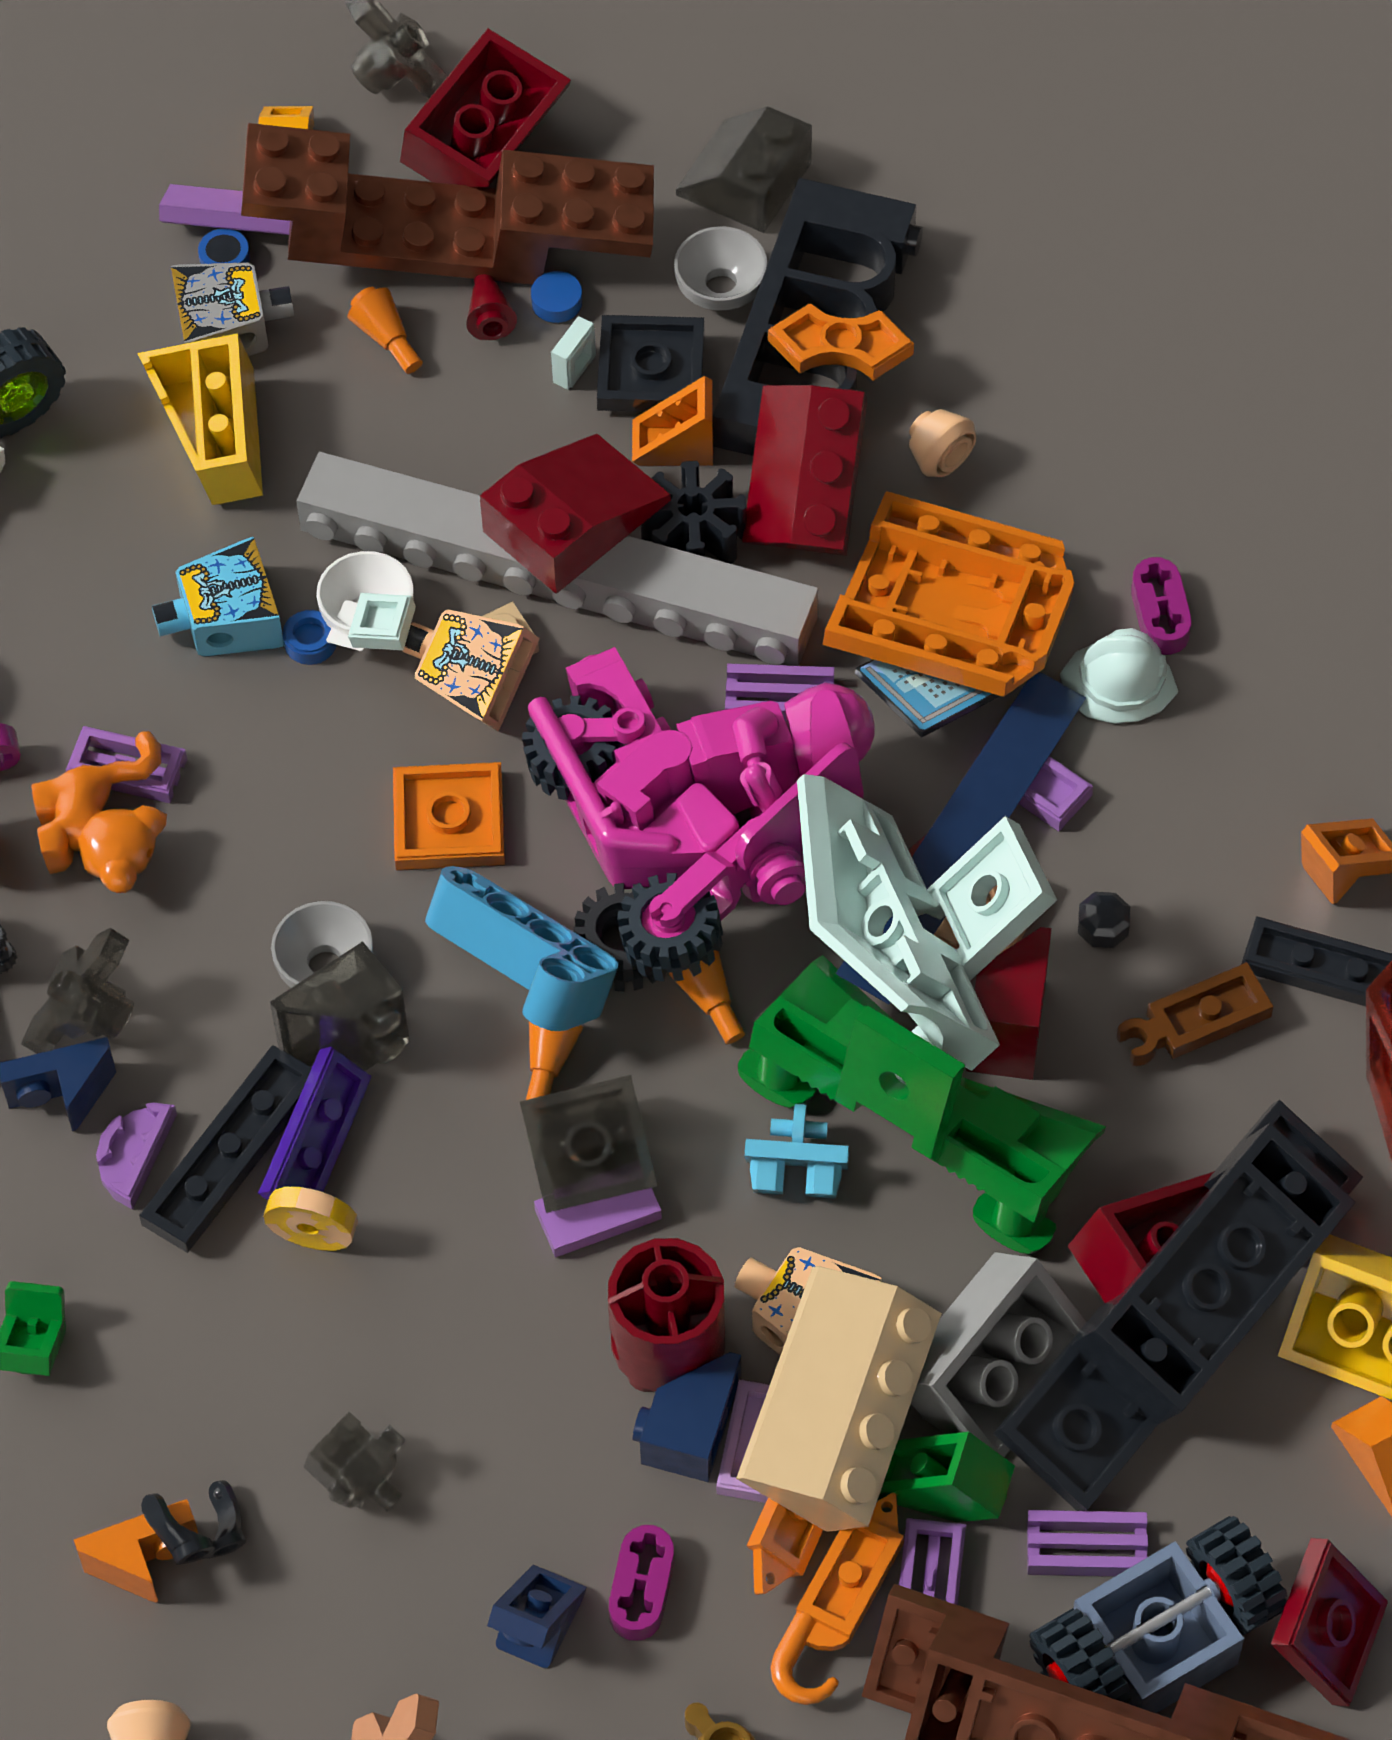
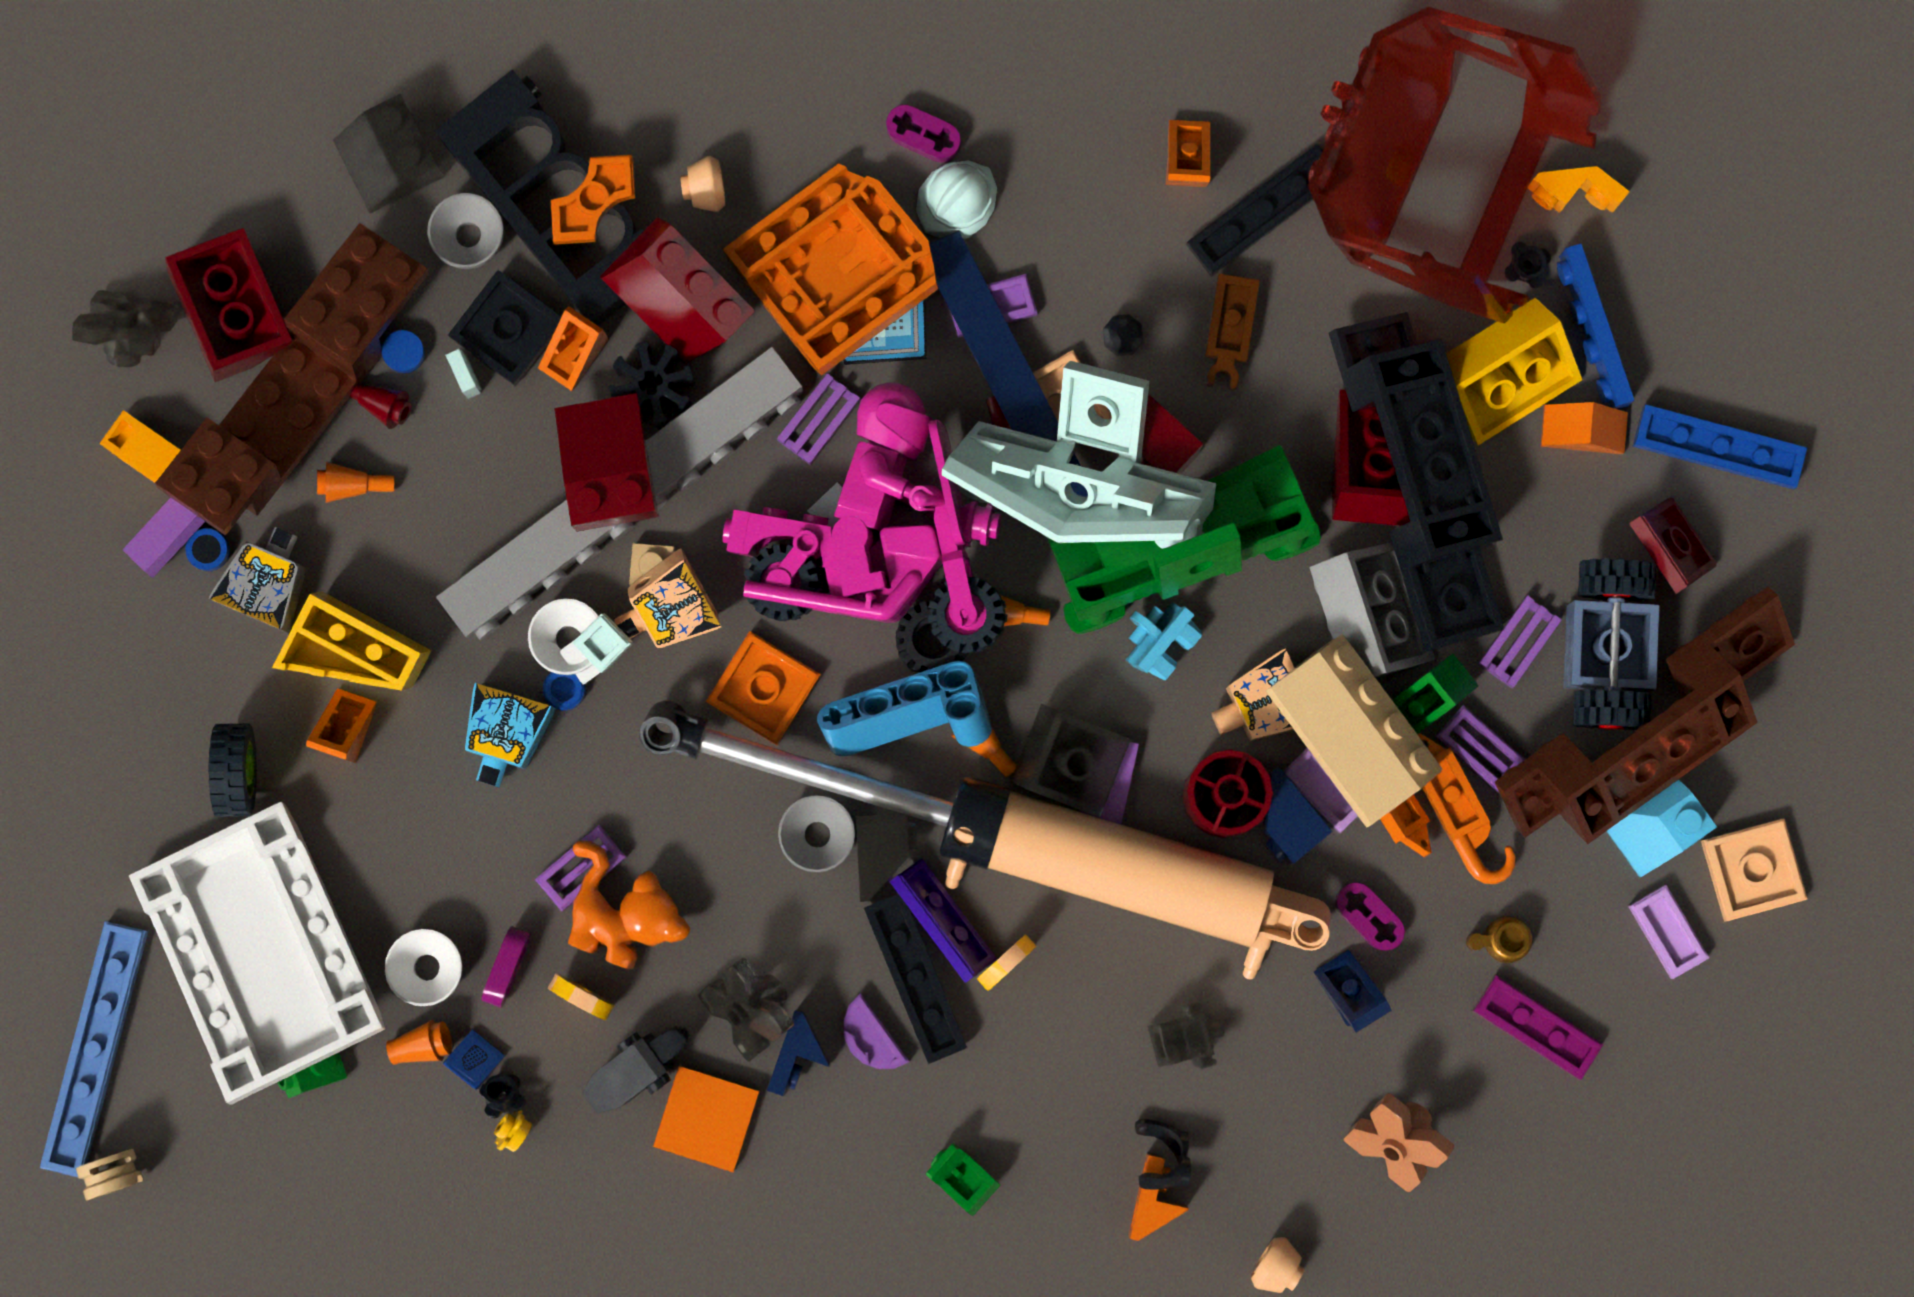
camera: 55 degrees left, 25 degrees up
none -> orange slope [306,688,377,763]
none -> light nougat piece [639,701,1331,979]

